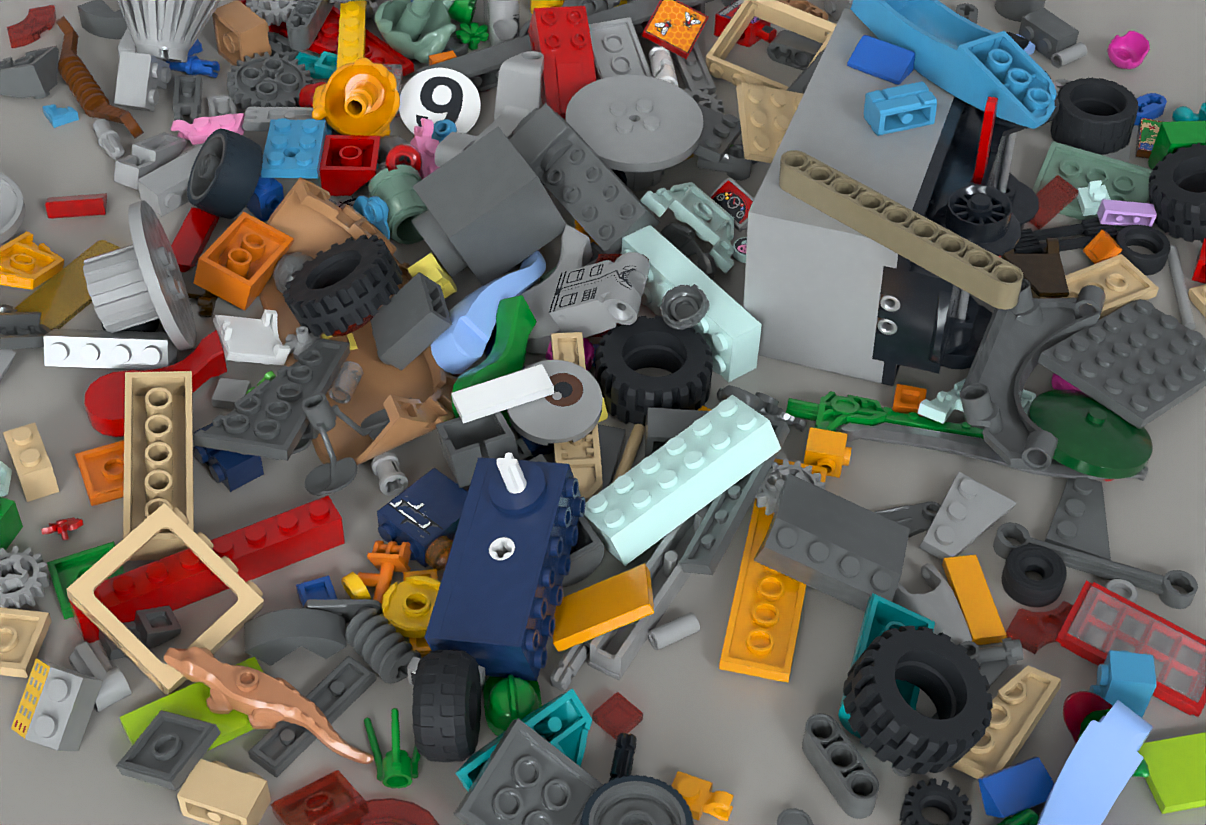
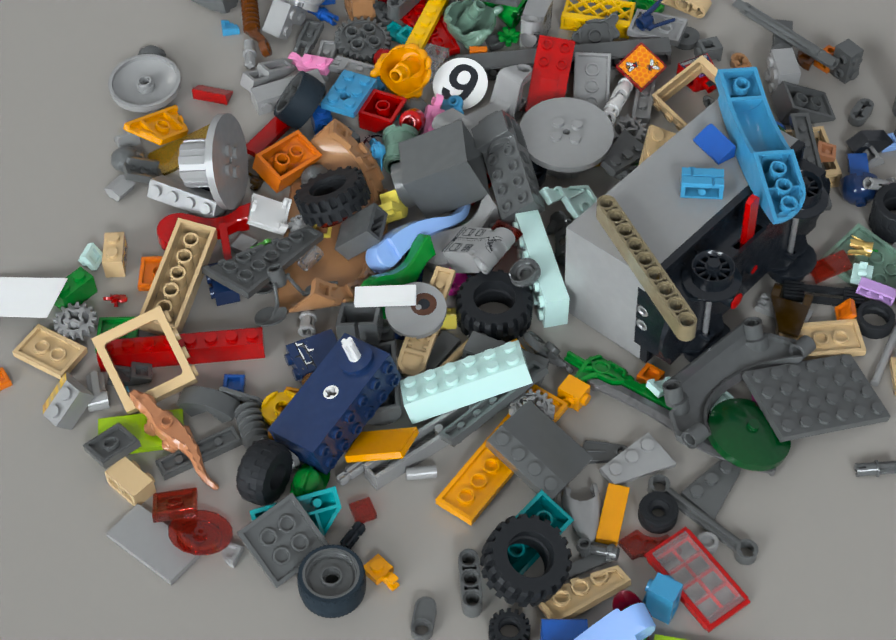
camera: 25 degrees right, 5 degrees up
yellow tile [341,571,371,599] -> none
orange arm [358,540,411,604] -> none
green plant [364,708,421,789] -> none
none -> red tile [218,223,232,260]
none -> pearl gold piece [847,235,878,257]

